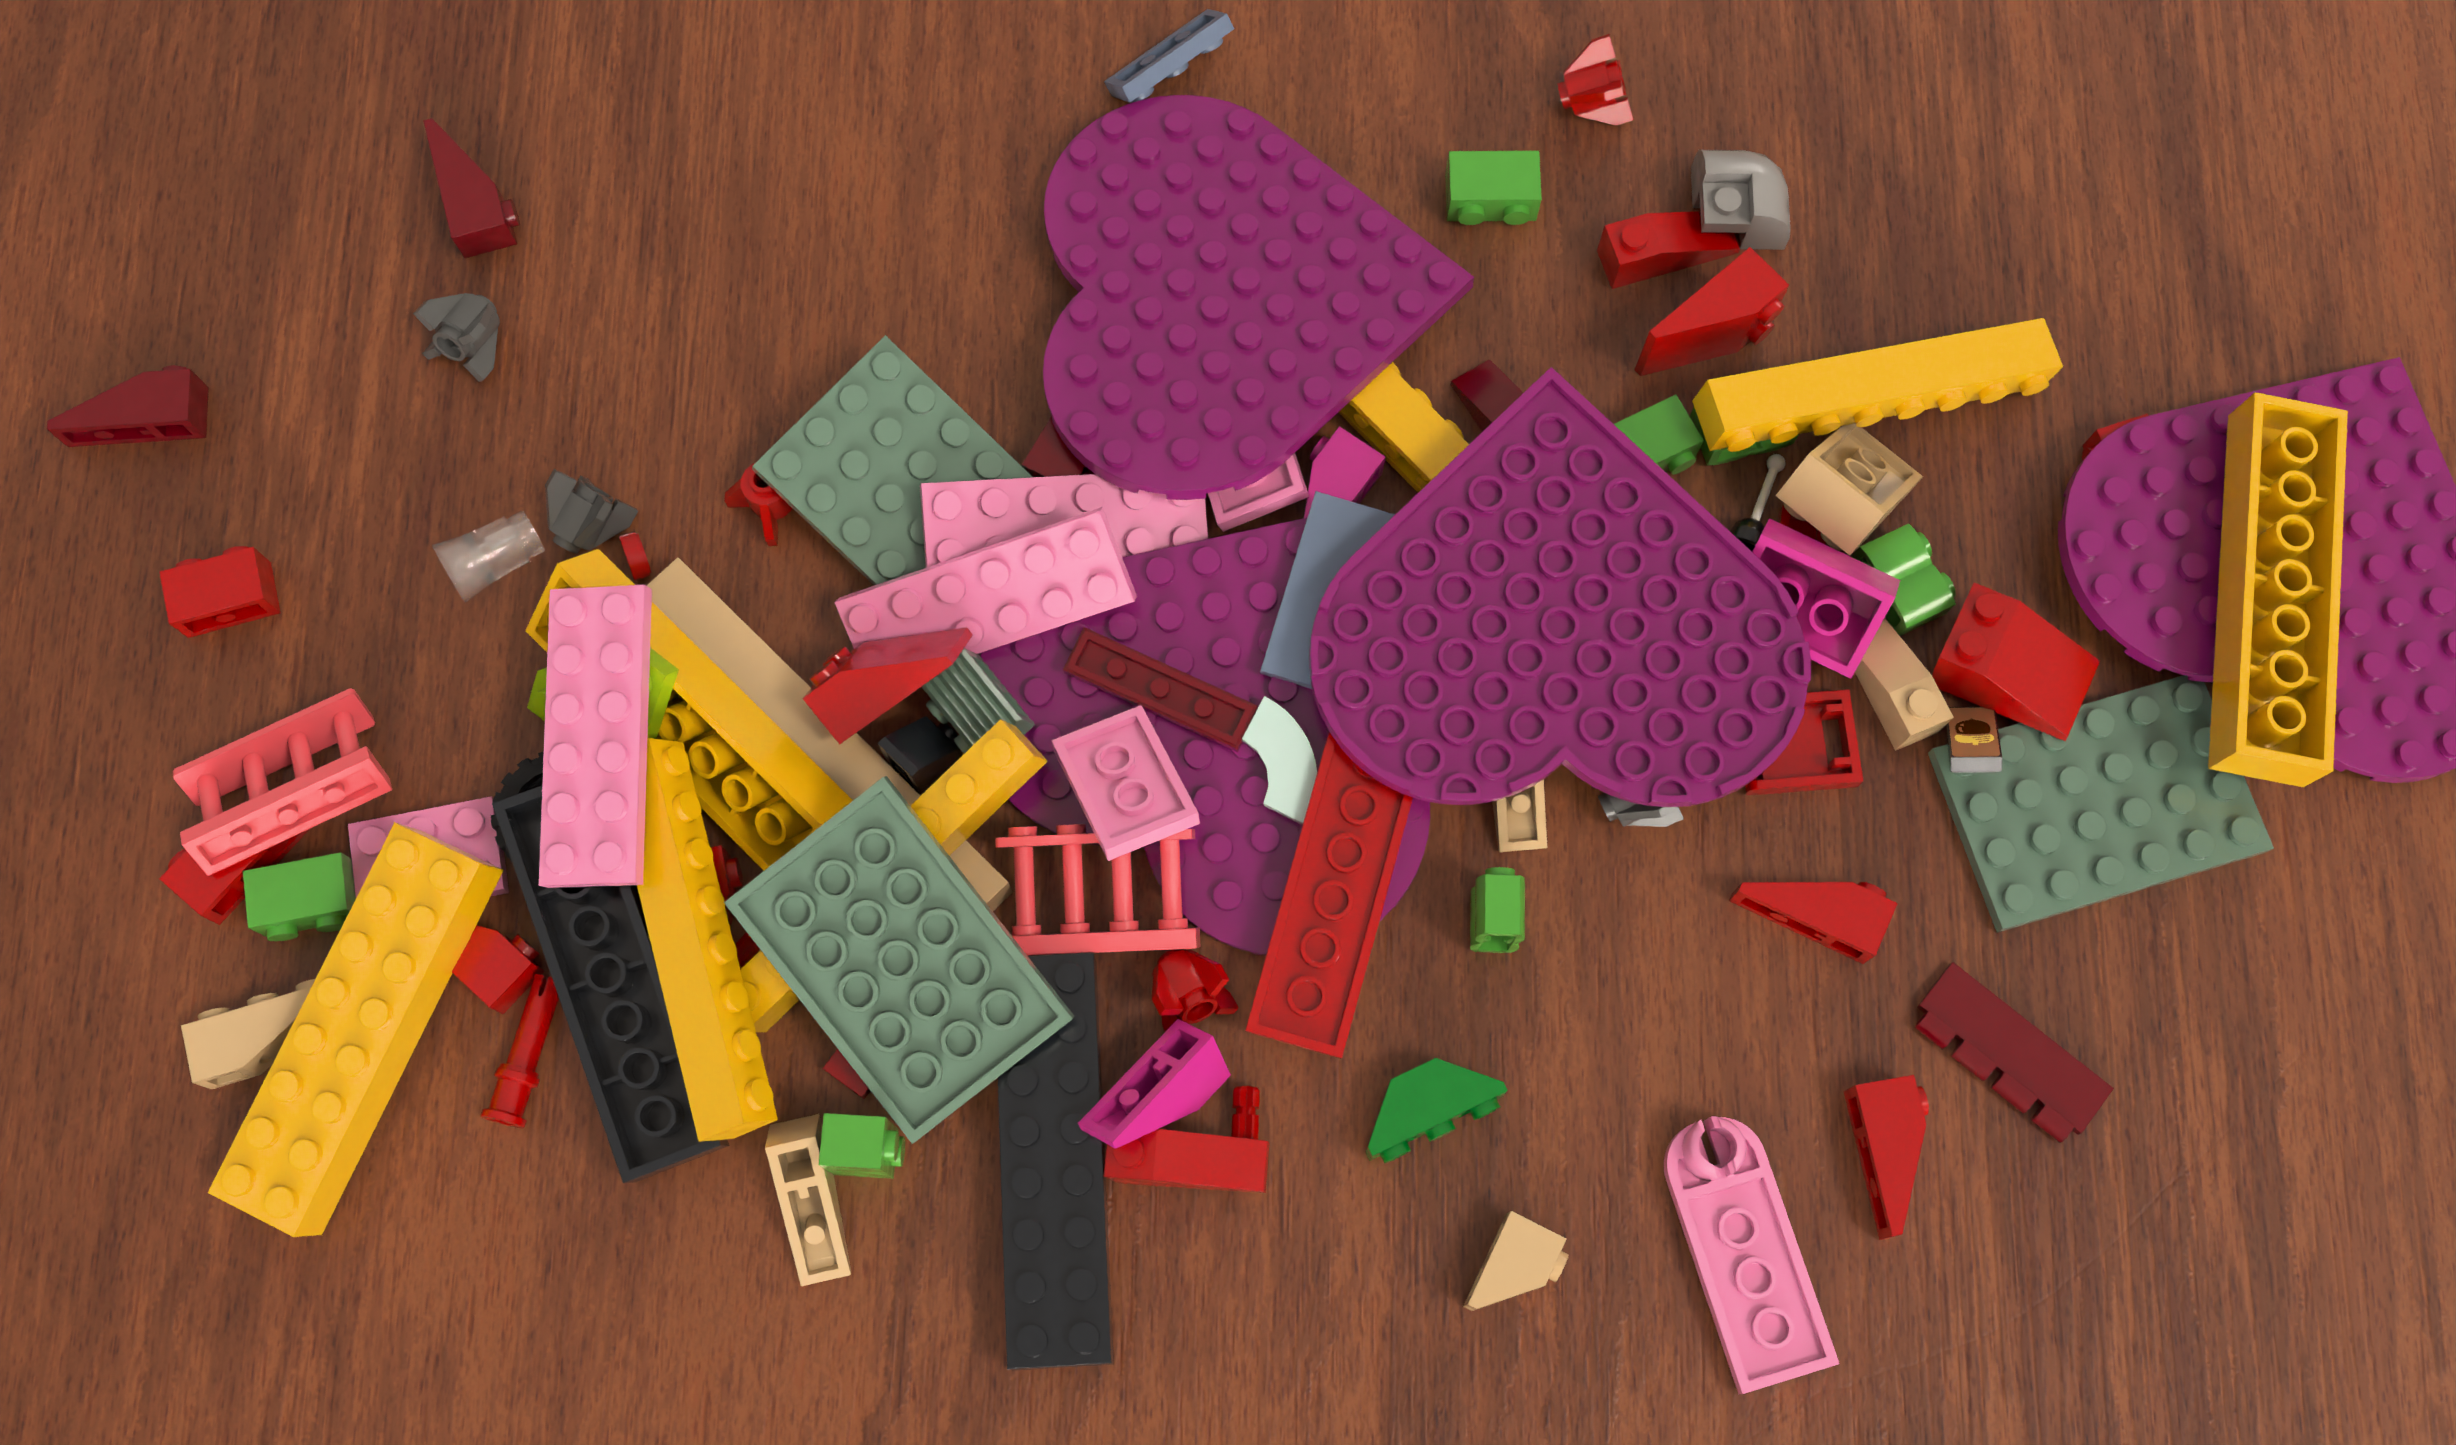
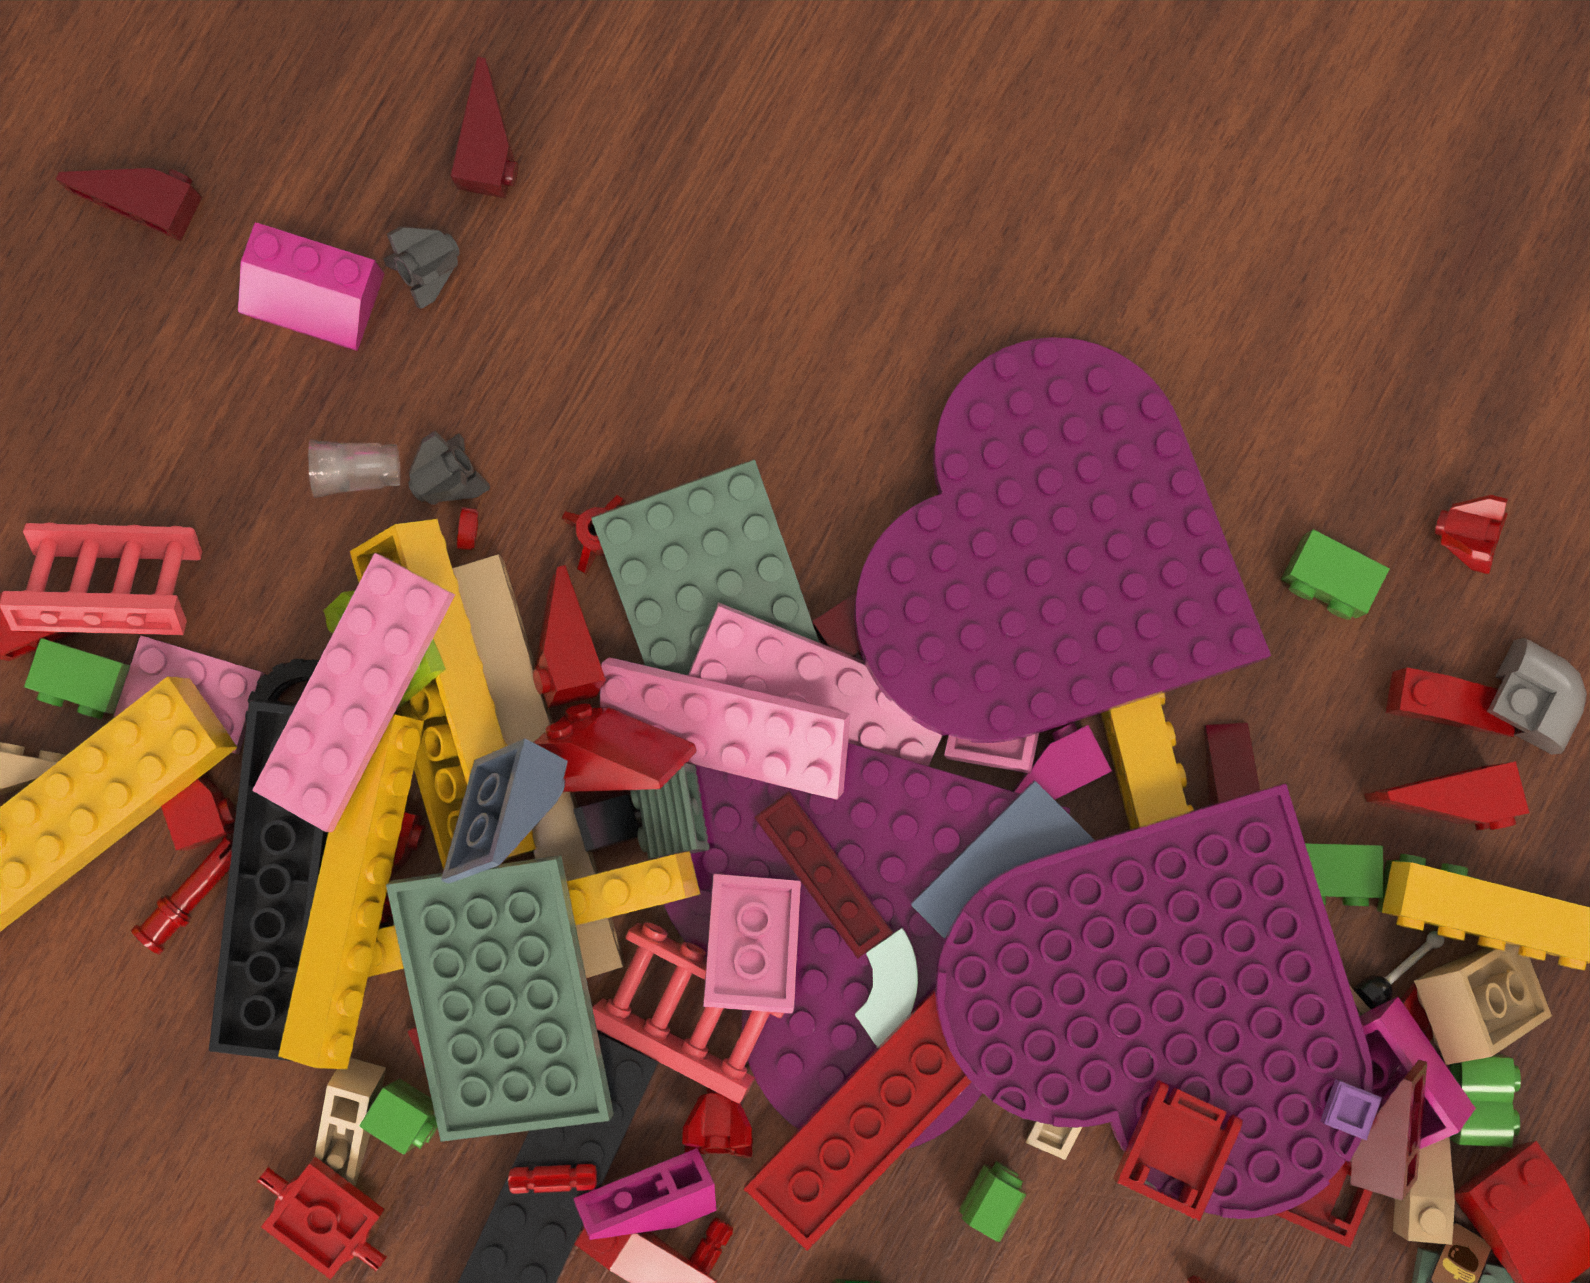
camera: 30 degrees right, 10 degrees up
red brick [159,546,281,638] -> none
sand blue plate [1104,9,1234,102] -> none
none -> dark pink slope [238,222,384,351]
none -> red plate [257,1156,387,1280]
none -> sand blue slope [441,738,568,884]
none -> red axle [508,1164,597,1194]
none -> red slope [533,565,606,708]
none -> red container [1113,1080,1243,1221]
none -> medium lavender tile [1320,1079,1382,1140]
none -> dark red slope [1346,1059,1427,1201]

